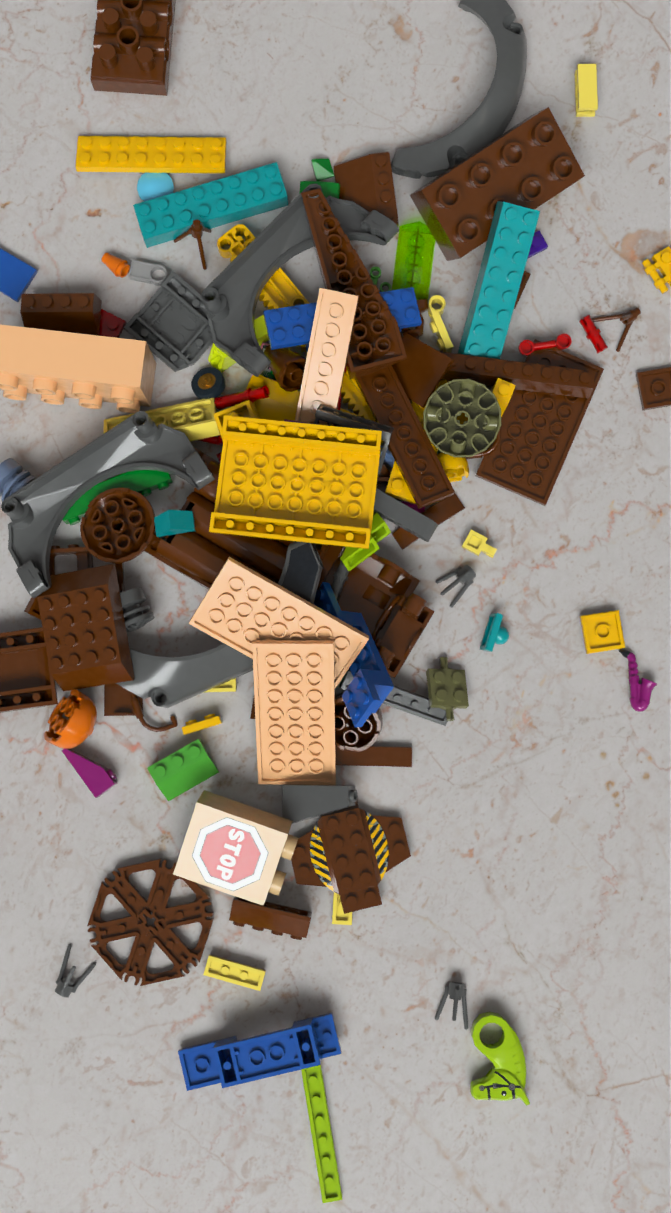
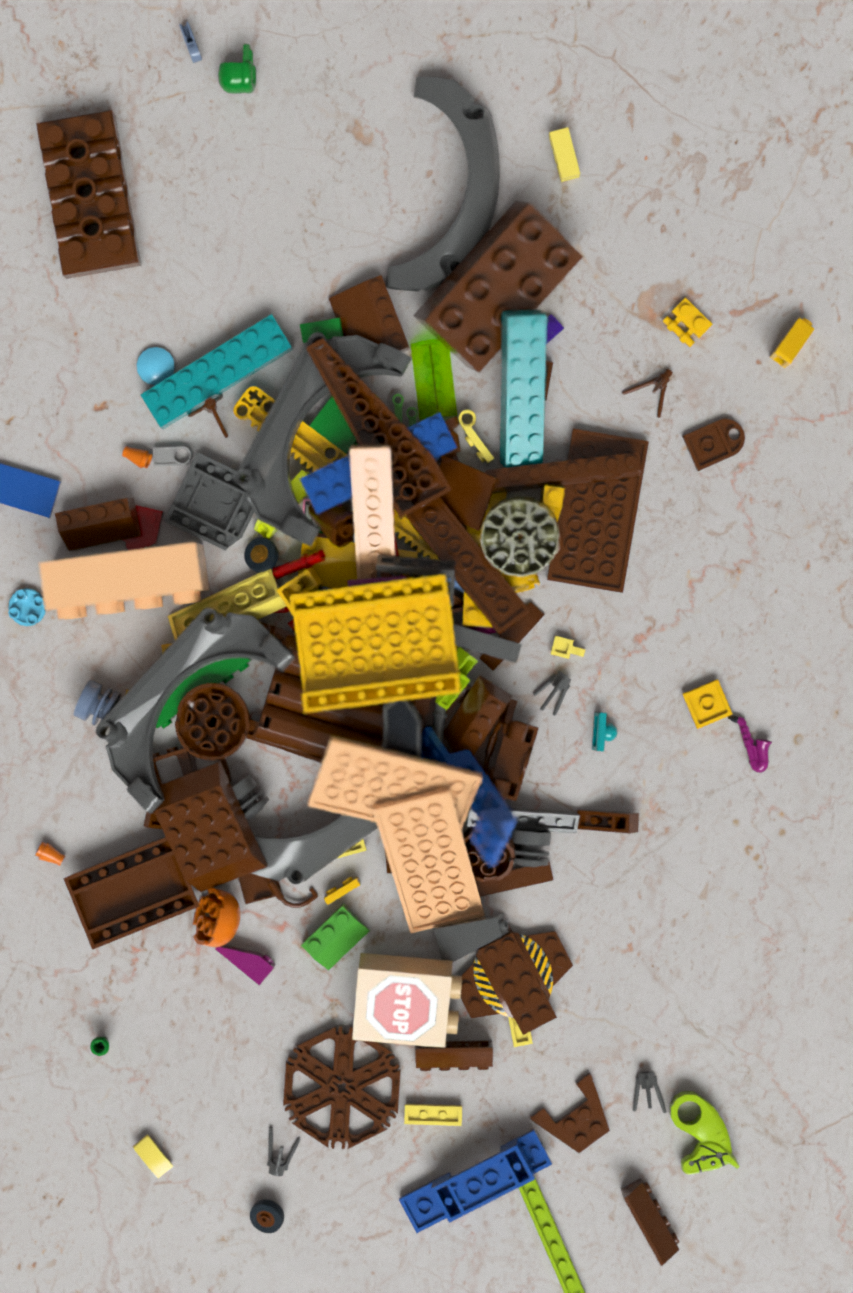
camera: 10 degrees left, 5 degrees up
yellow plate [75,136,226,173] -> none
teal slope [154,510,195,537] -> none
green slope [311,159,334,181] -> none
olive plate [426,657,469,721] -> none
red bar [518,333,572,356] -> none
red pin [579,315,608,354] -> none
none -> black wheel [250,1199,284,1233]
none -> green slope [310,396,359,454]
none -> reddish brown slope [444,675,512,757]
none -> dark grey wheel [509,829,551,867]
none -> reddish brown wing [530,1073,610,1153]
none -> reddish brown slope [577,810,639,834]
none -> reddish brown slope [621,1178,680,1266]

